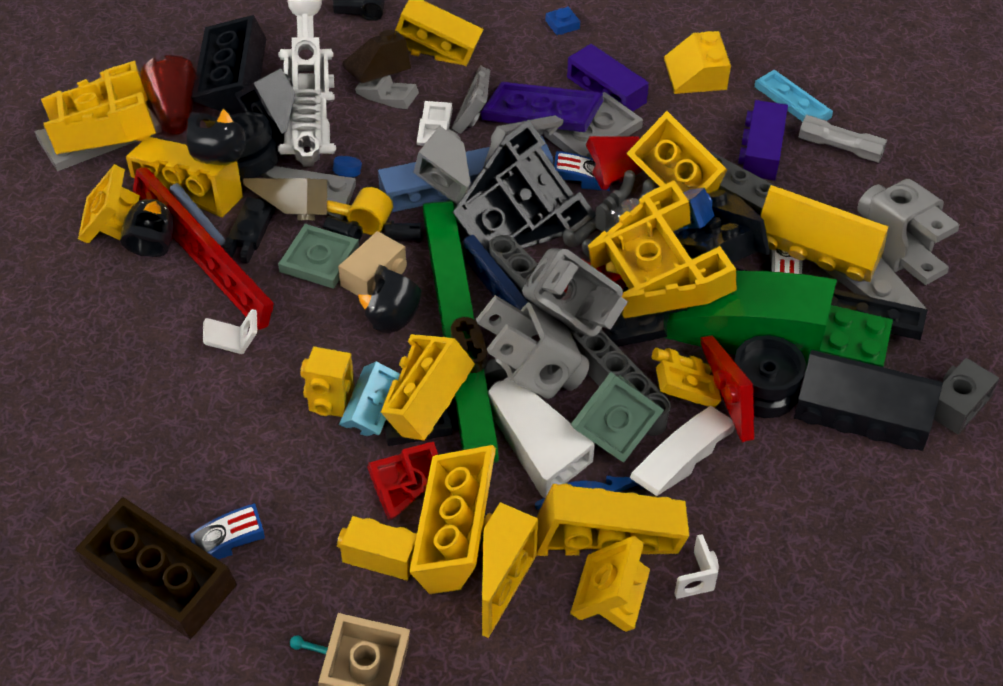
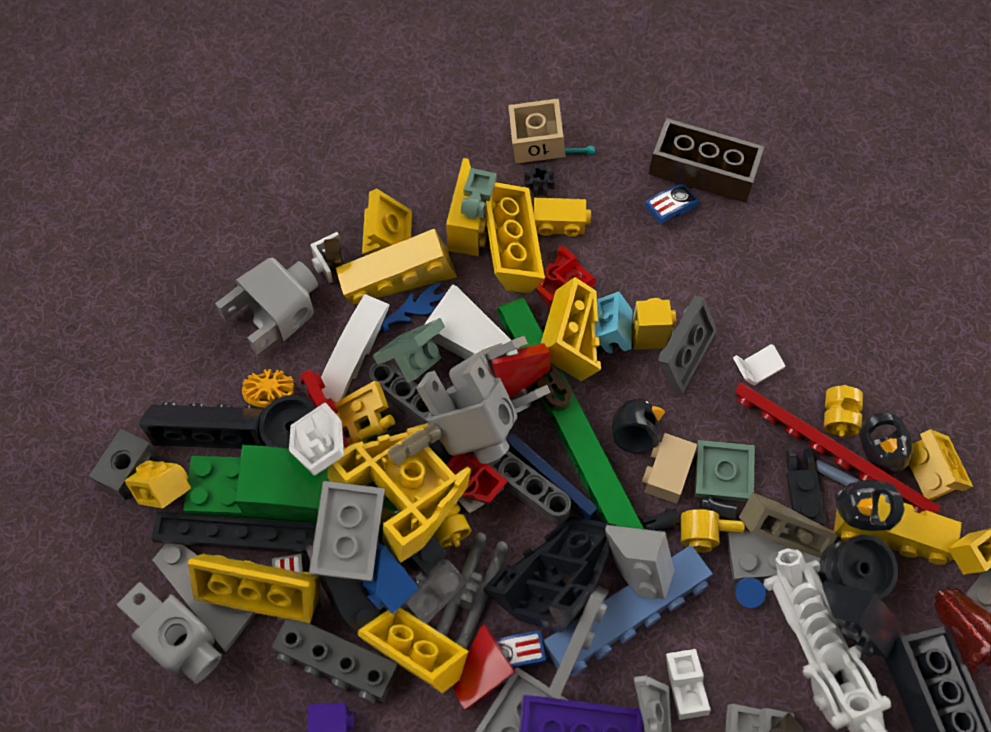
camera: 165 degrees right, 15 degrees up
none -> yellow brick [124,460,191,508]
none -> light grey piece [215,258,318,355]
none -> light orange wheel [242,369,295,408]
none -> white piece [289,403,344,476]
none -> light grey plate [309,481,385,582]
none -> dark brown beam [324,238,343,272]
none -> dark tan axle [388,423,442,465]
none -> sand green plate [461,168,497,220]
none -> red slope [491,343,550,399]
none -> black gear [524,165,555,197]
none -> dark grey plate [658,296,717,394]
none -> yellow wheel [824,385,863,438]

